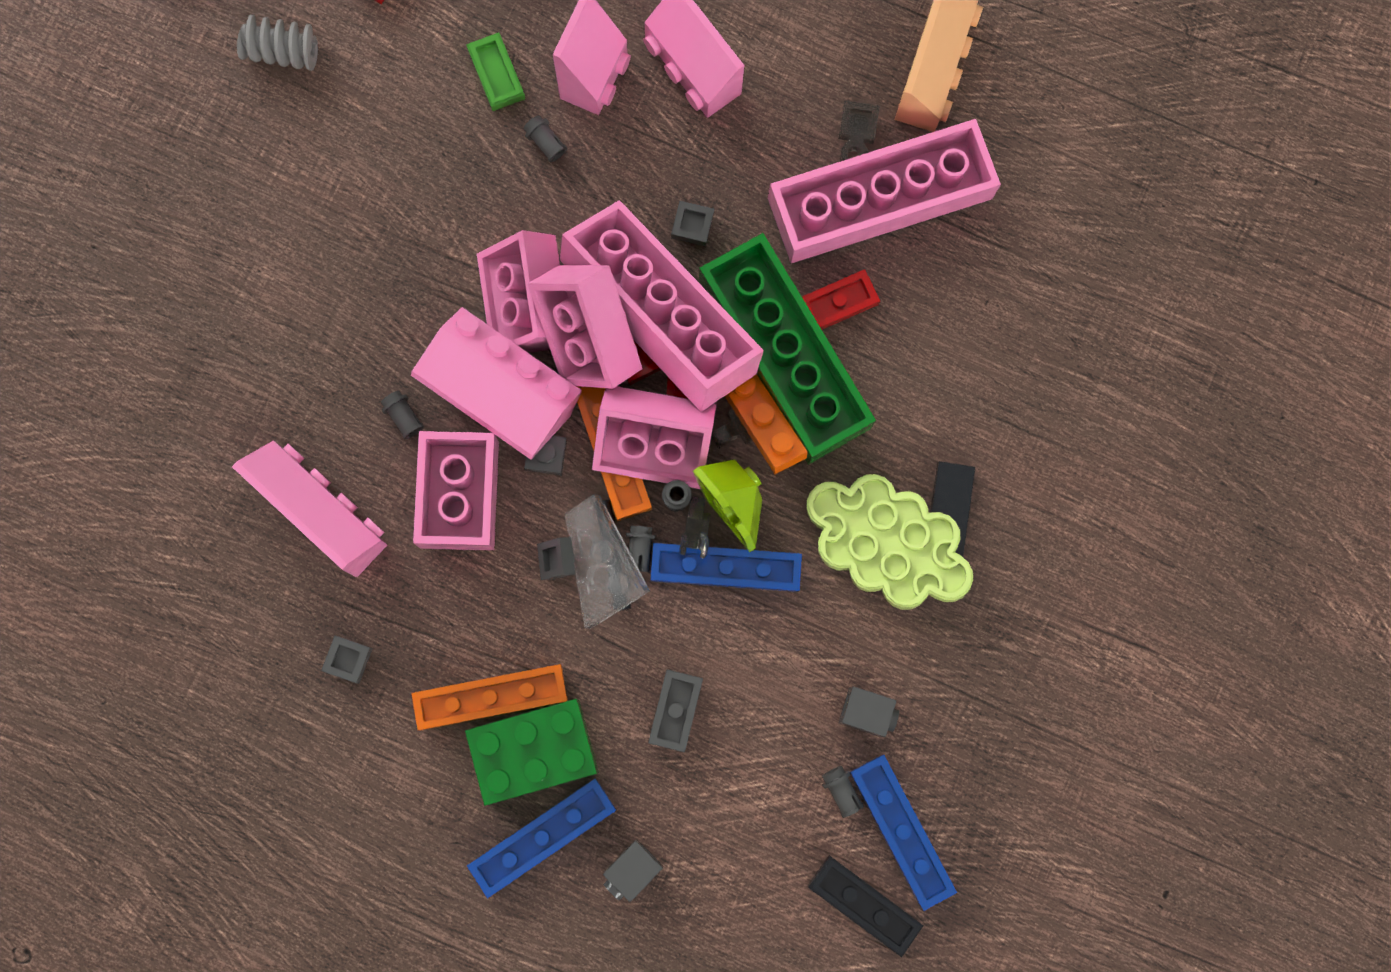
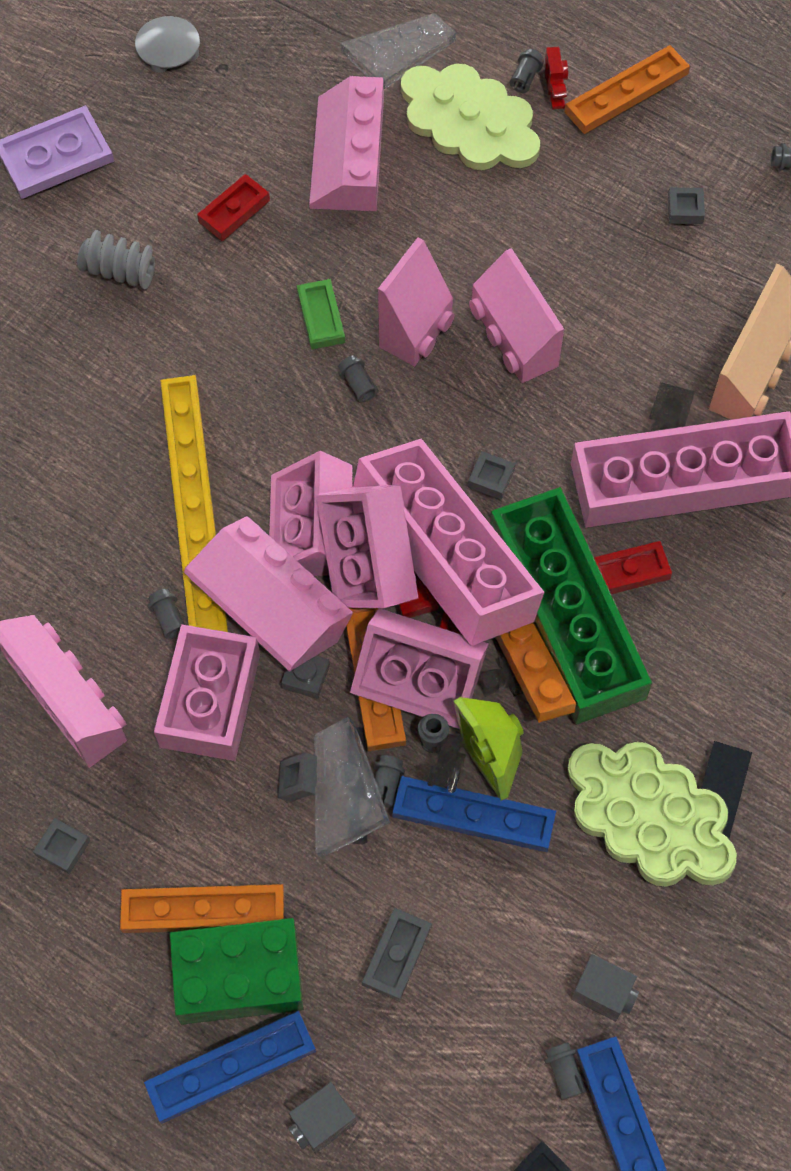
camera: 15 degrees right, 15 degrees down
none -> yellow tile [160,375,228,632]

